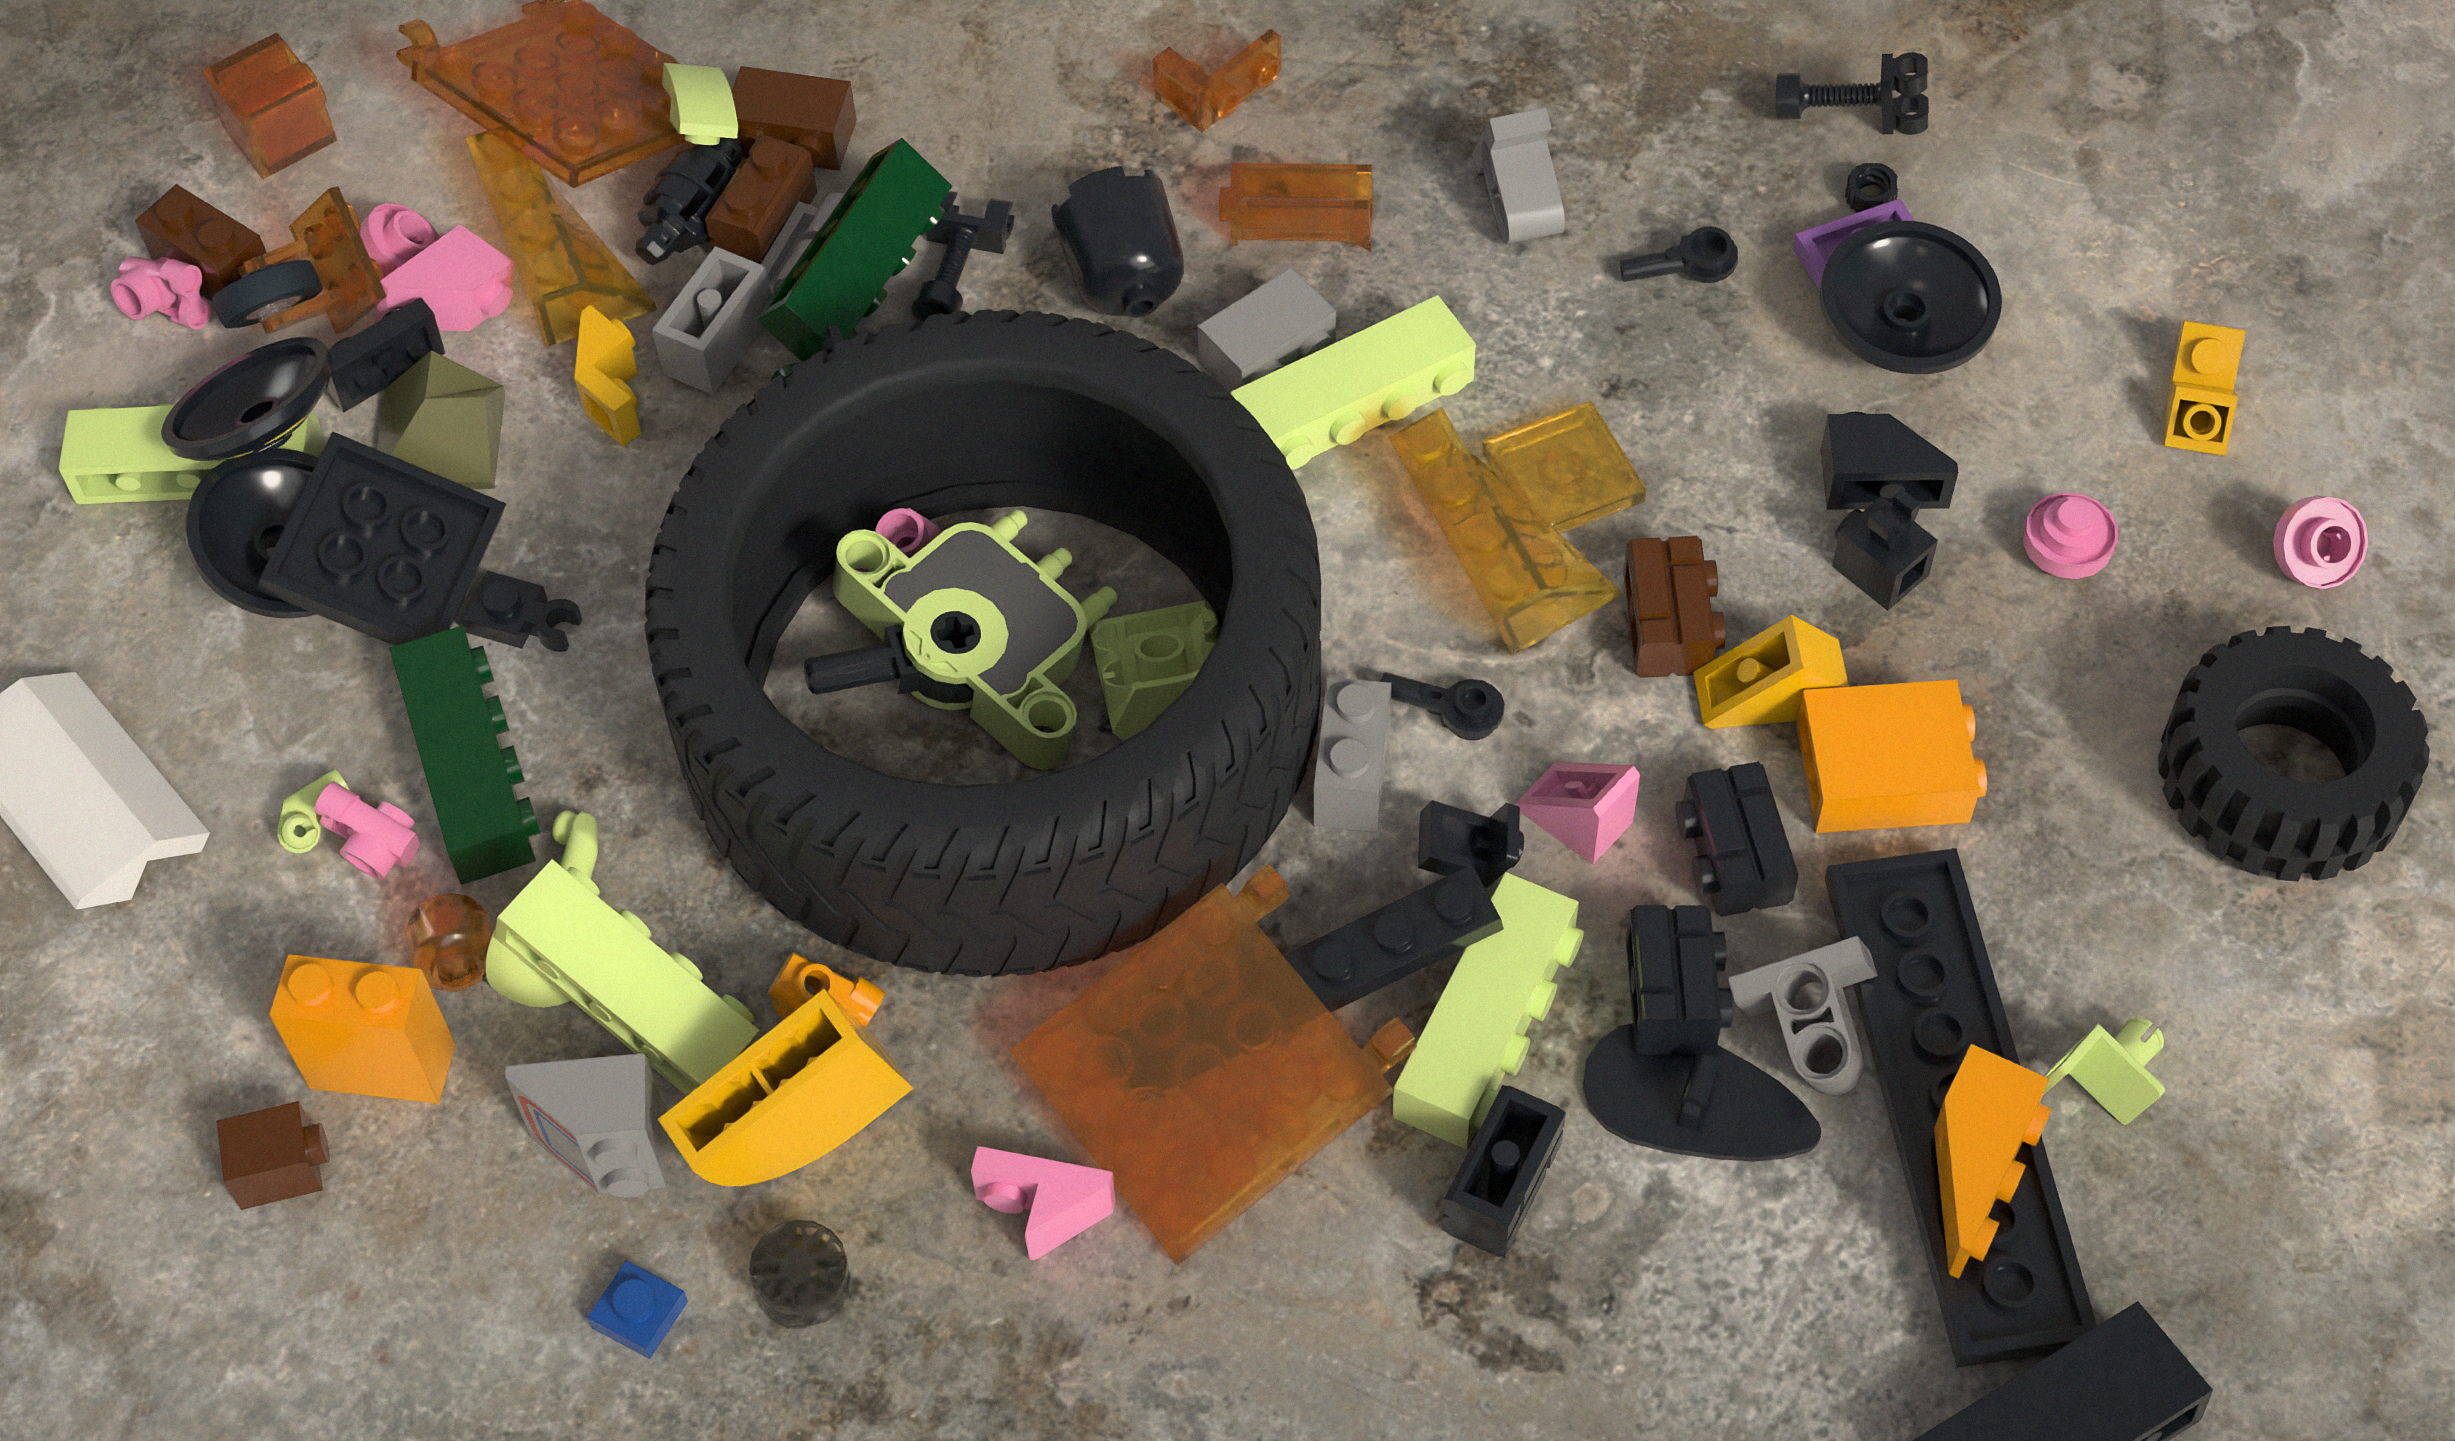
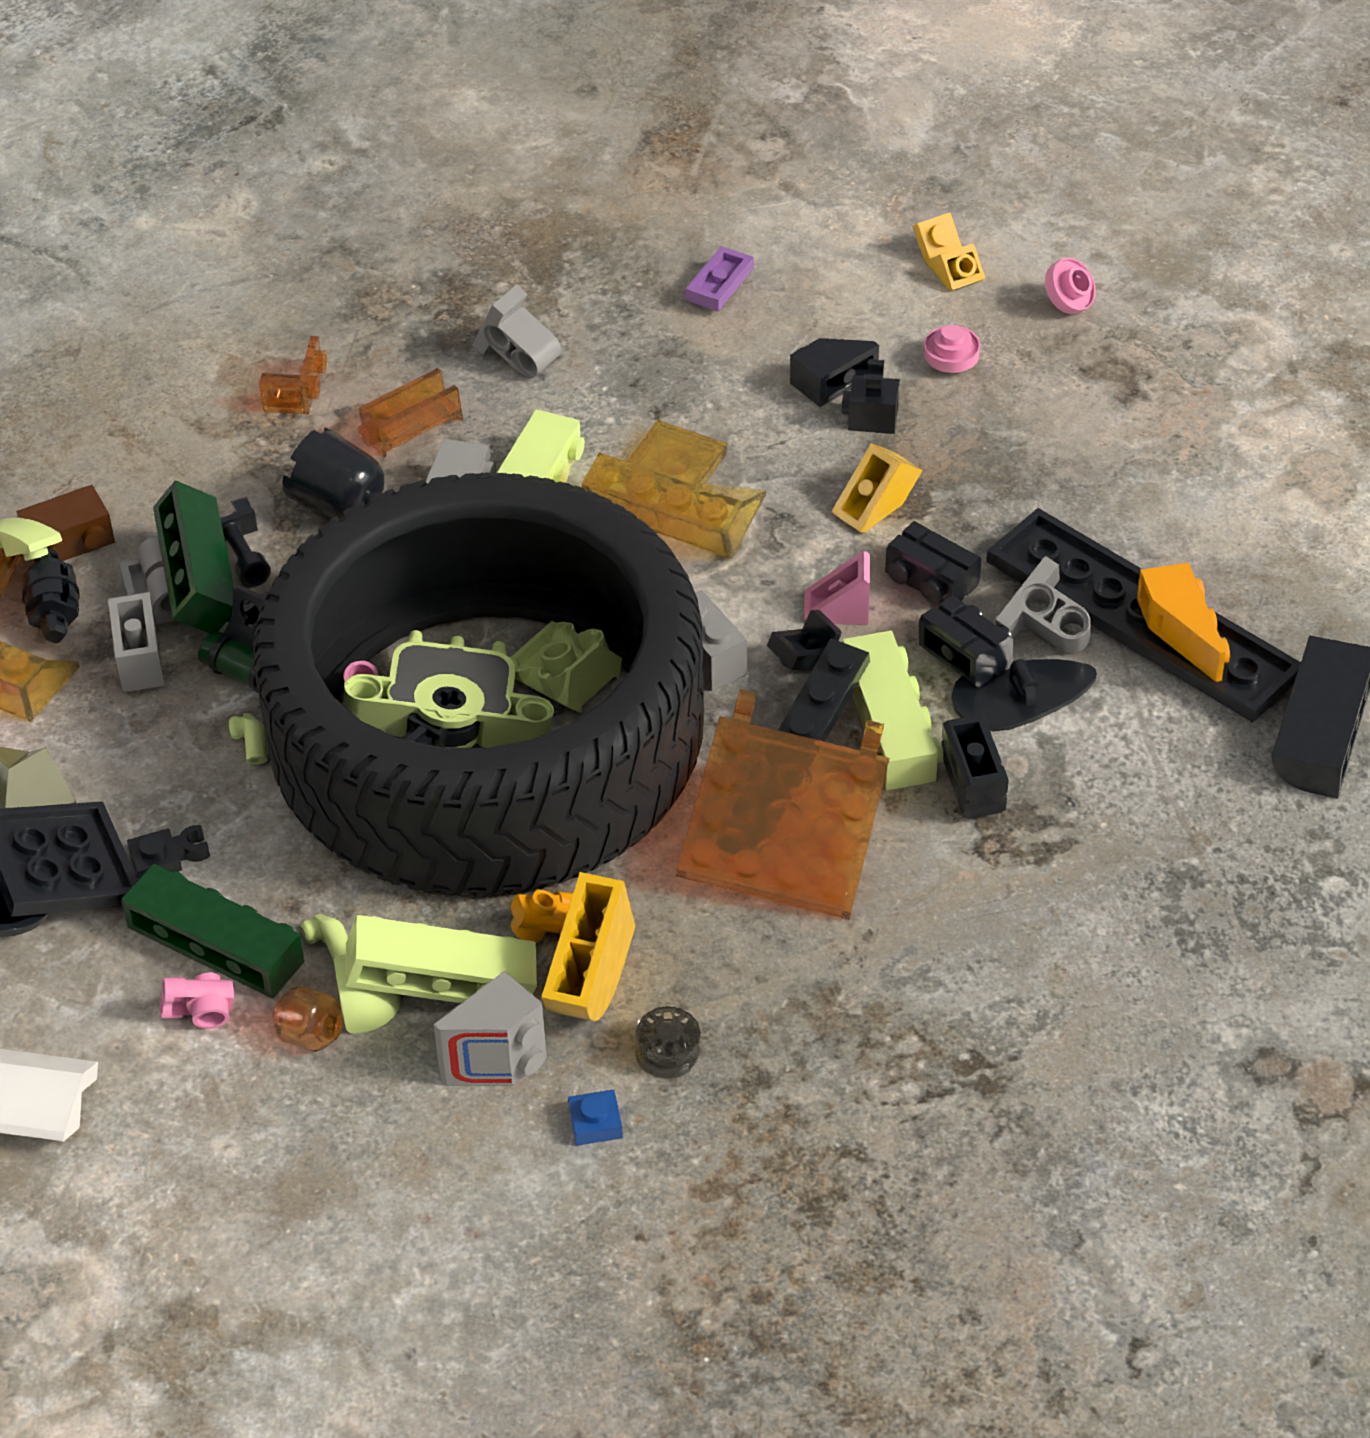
camera: 40 degrees left, 10 degrees down
reddish brown brick [216,1101,330,1210] -> none
light orange brick [269,954,456,1104] -> none
yellowish green arm [277,769,350,853] -> none
yellow slope [574,305,642,447] -> none
reddish brown brick [705,135,818,265] -> none
bright pink slope [971,1146,1116,1260] -> none
black plate [1381,672,1505,741] -> none
black plate [1620,226,1738,283] -> none
reddish brown brick [1623,536,1726,678] -> none
black bar [1776,52,1929,135] -> none
light orange brick [1796,679,1987,833] -> none
black dish [1820,221,2002,374] -> none
black axle [1845,163,1898,213] -> none
yellowish green bracket [2043,1017,2165,1125] -> none
black tyre [2158,626,2430,882] -> none

